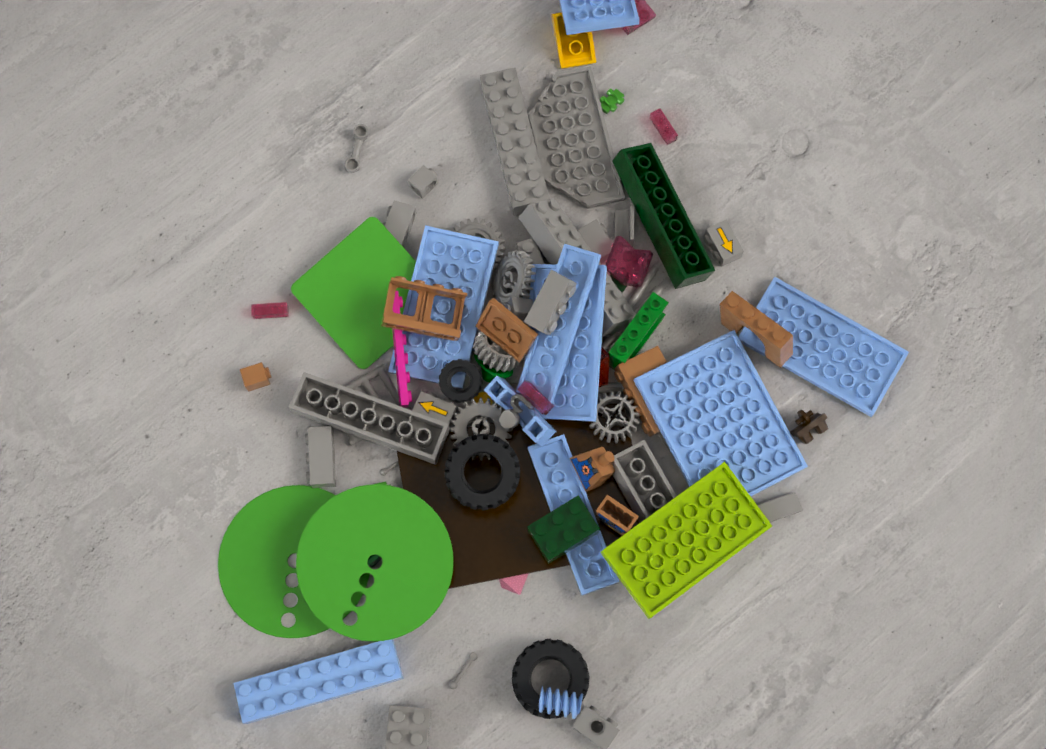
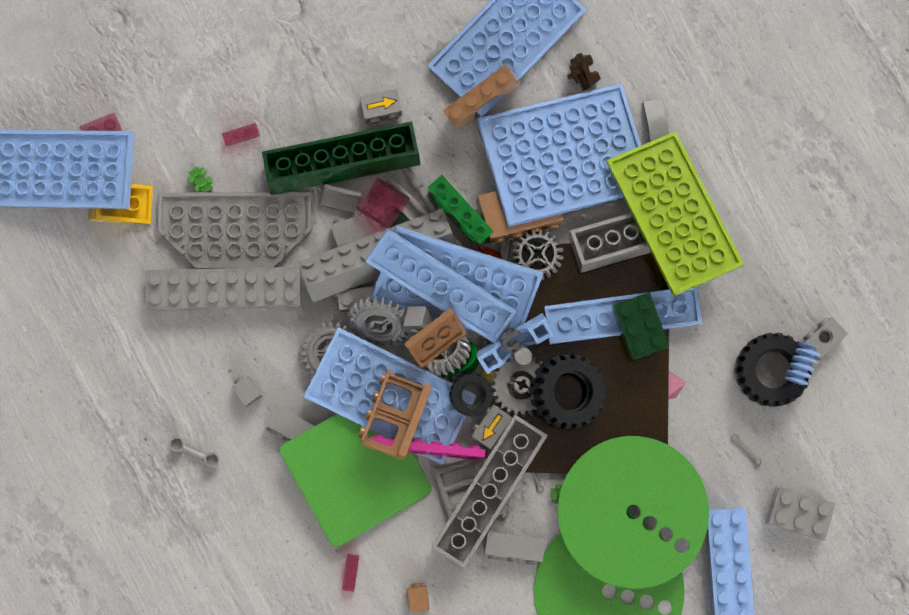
camera: 85 degrees left, 10 degrees up
clear pink piece [517,380,554,415] -> none
light grey brick [524,270,577,335] -> none
medium nougat torso [570,447,615,492] -> none
medium nougat torso [596,495,639,535] -> none

